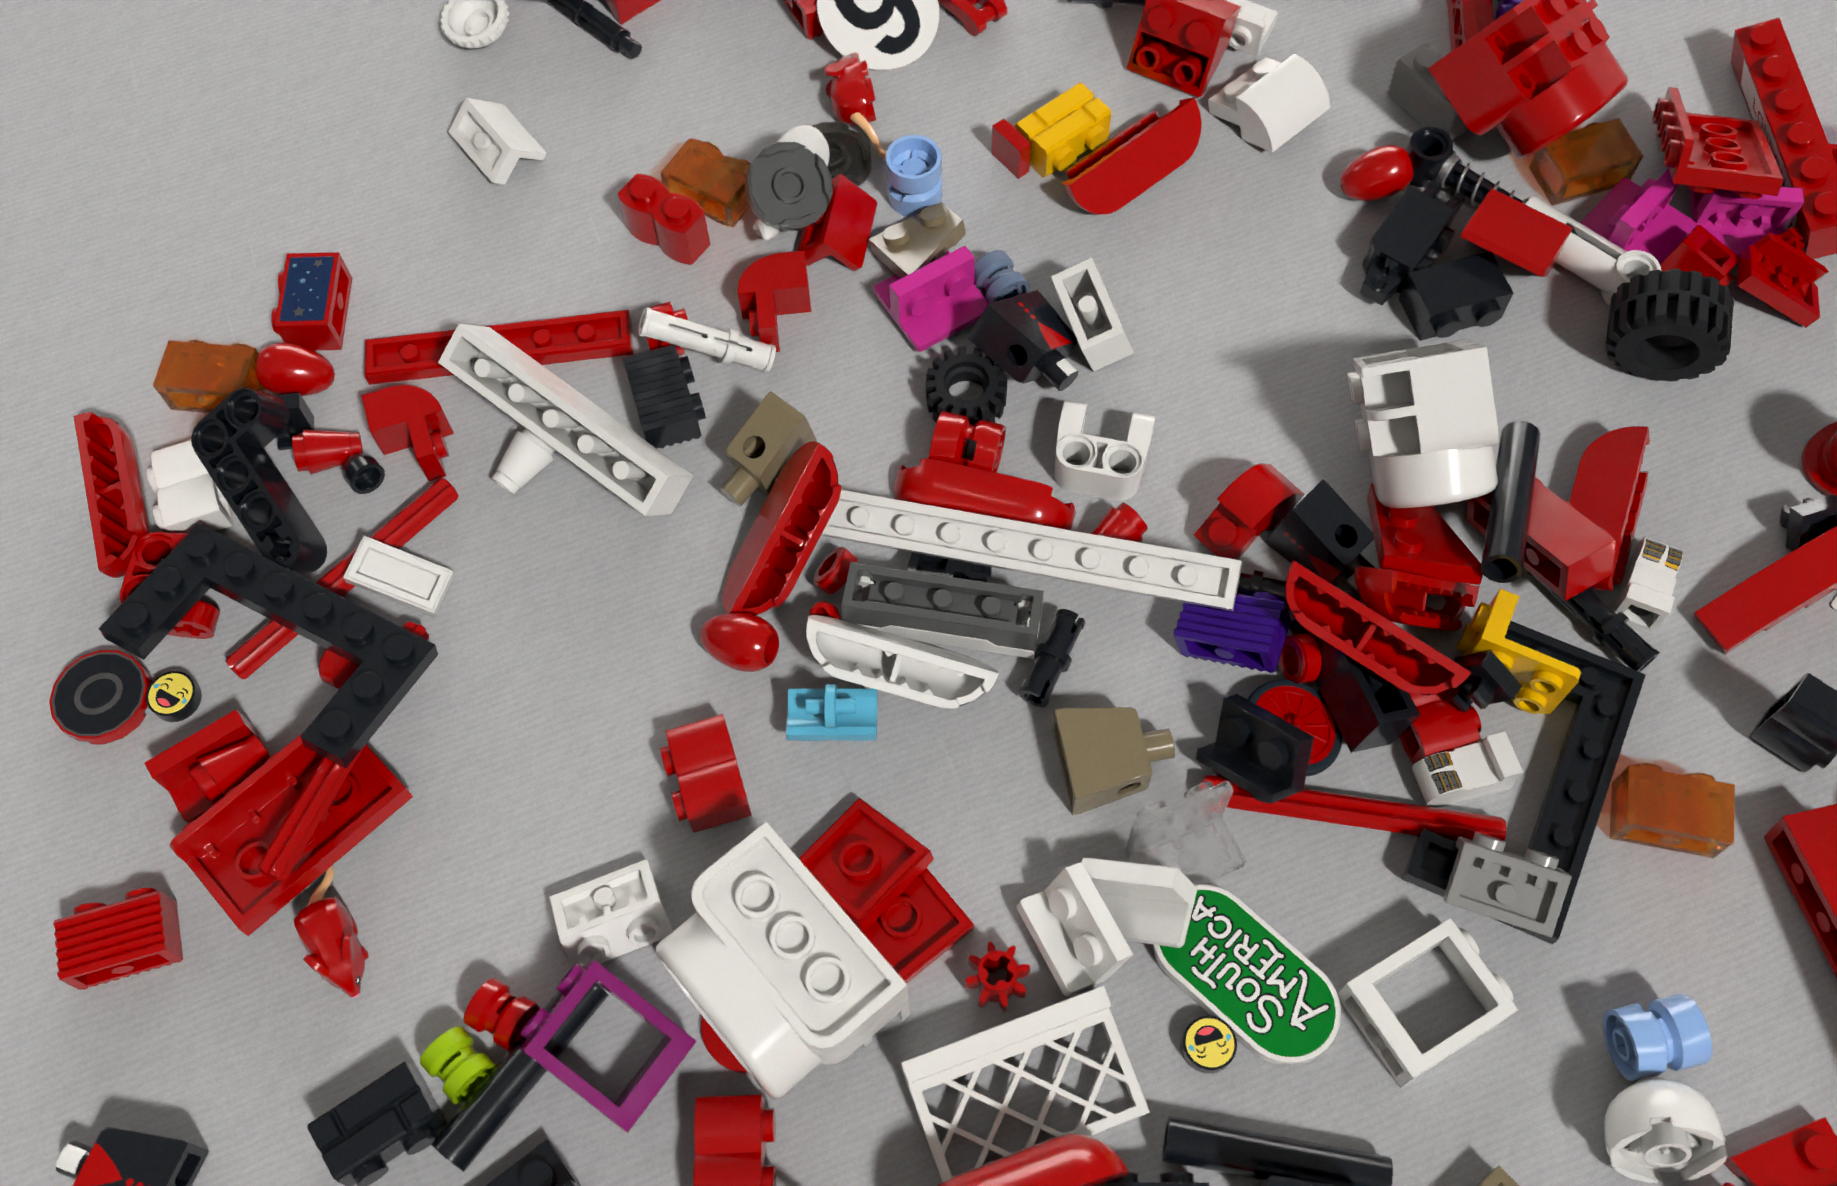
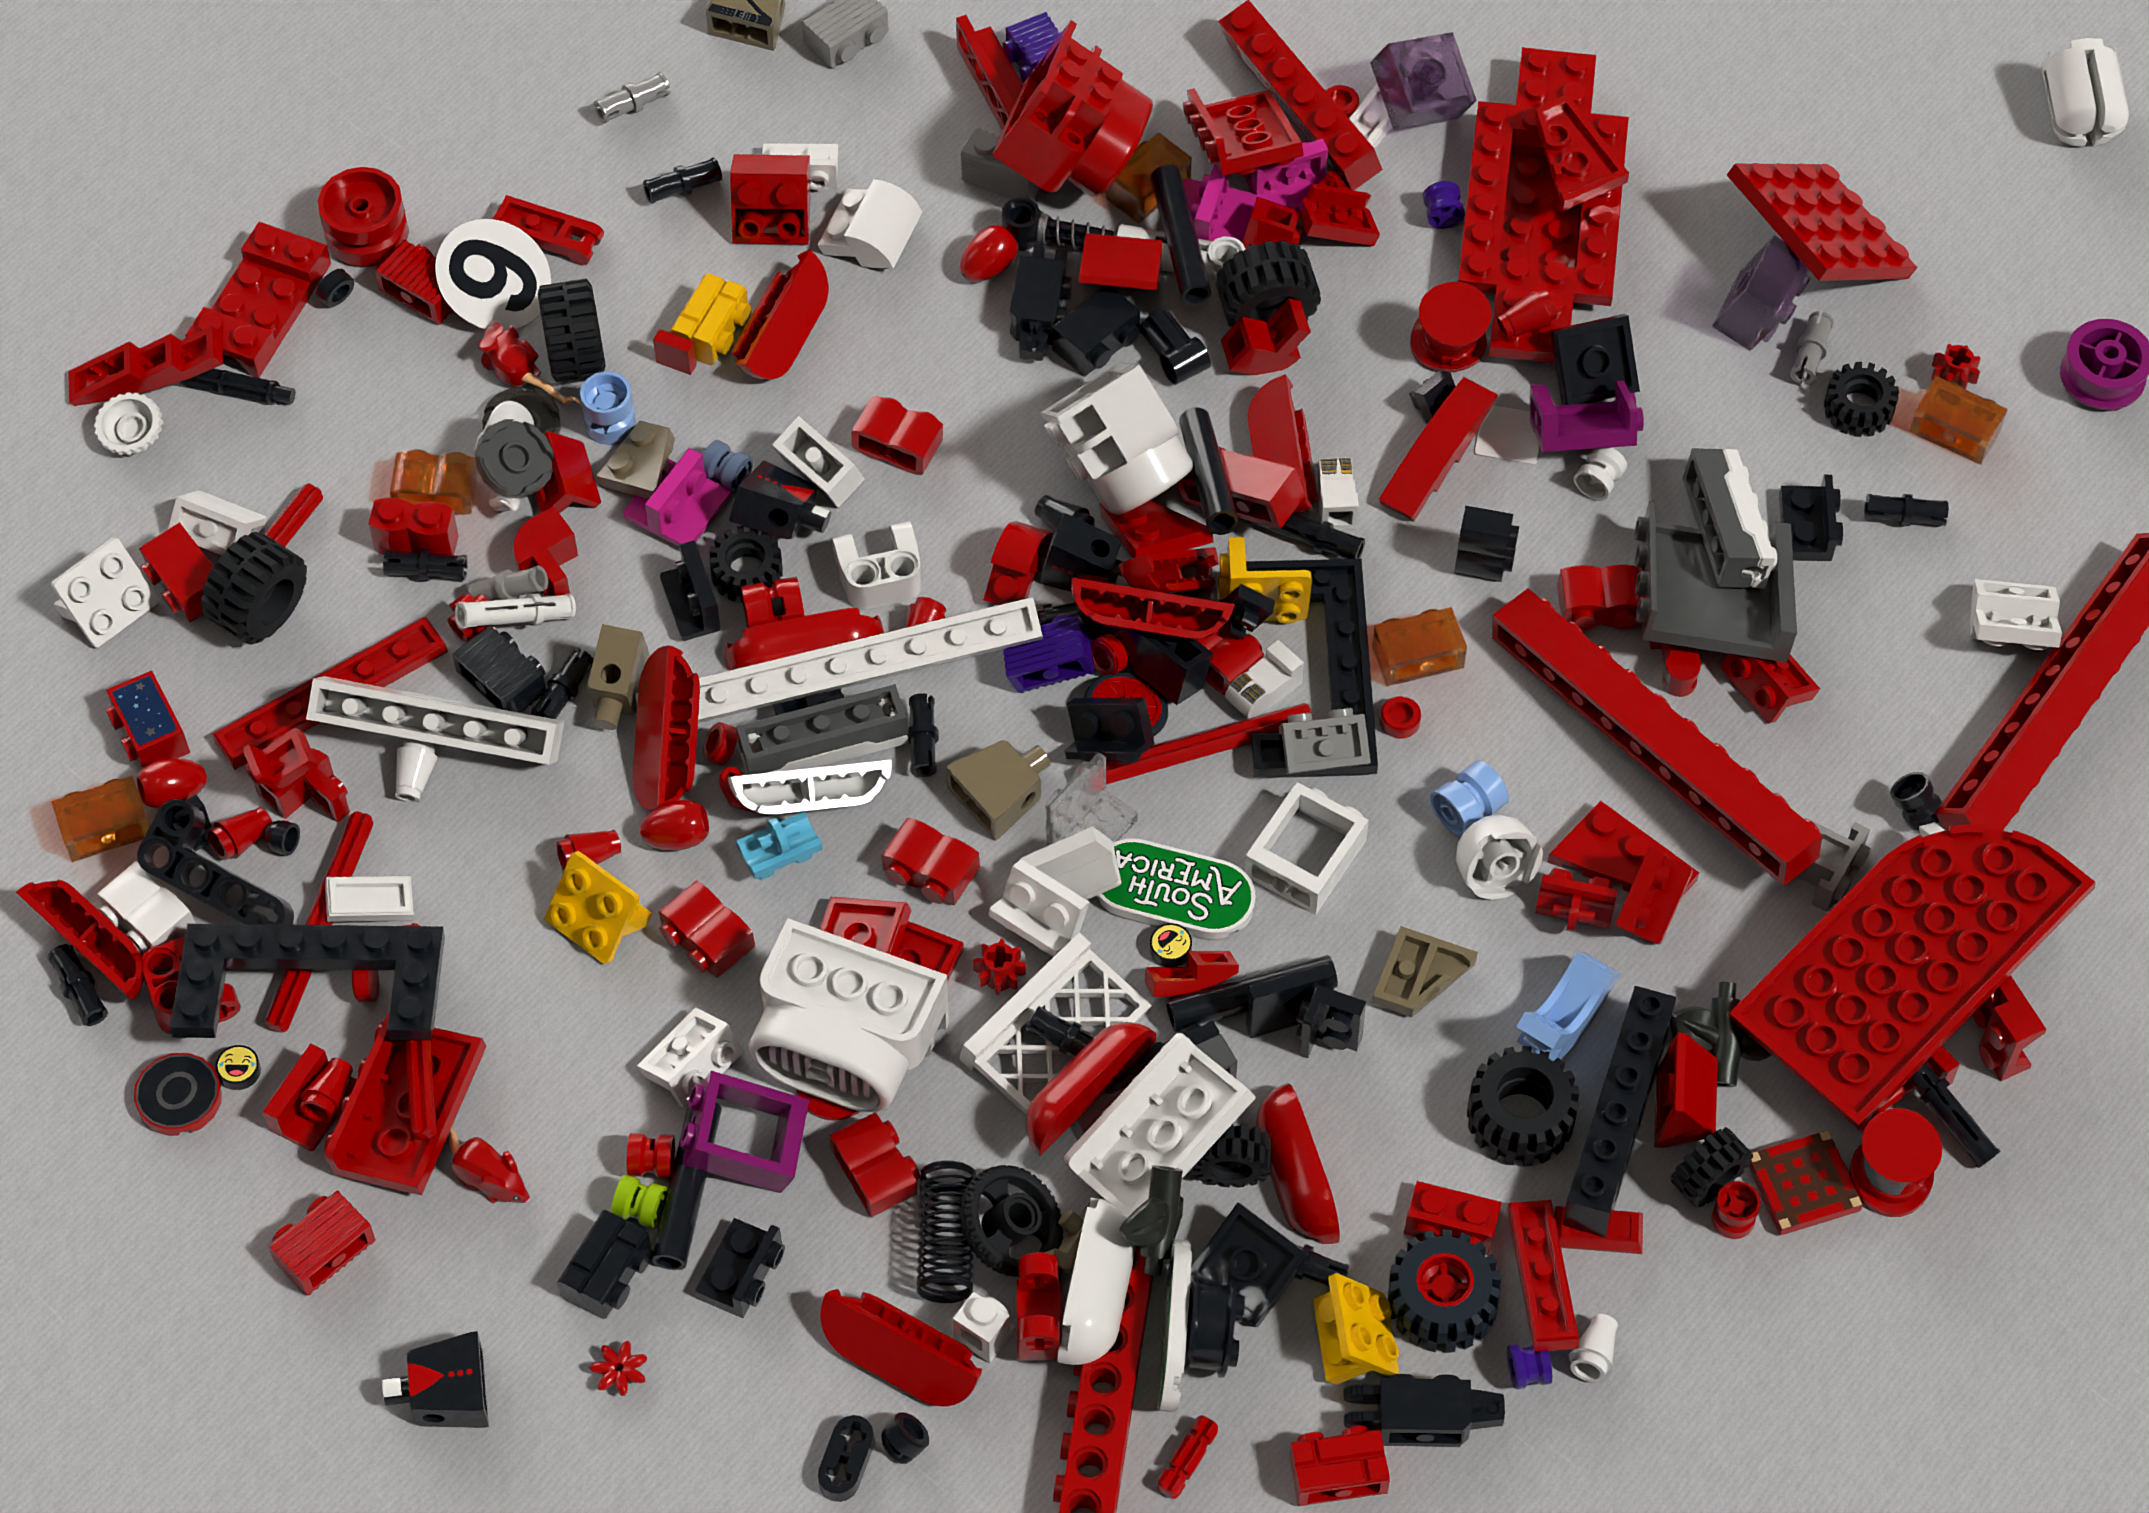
camera: 30 degrees left, 5 degrees down
none -> black pin [47,944,108,1026]
none -> white bracket [51,537,159,648]
none -> red brick [139,522,214,623]
none -> black tyre [201,532,307,644]
none -> red bracket [243,728,318,792]
none -> red axle [265,483,323,547]
none -> black pin [383,549,468,581]
none -> light grey pin [468,565,548,601]
none -> black pin [531,648,594,719]
none -> black tyre [537,278,606,382]
none -> yellow bracket [544,851,653,964]
none -> red cone [556,830,621,871]
none -> black bracket [660,540,721,641]
none -> red brick [851,396,943,475]
none -> red brick [881,818,980,905]
none -> black pin [1026,1006,1094,1056]
none -> black cone [1035,495,1095,532]
none -> black piece [1140,308,1211,385]
none -> red slope [1145,951,1239,997]
none -> black piece [1150,165,1212,305]
none -> red brick [1221,299,1311,375]
none -> red tile [1380,696,1421,739]

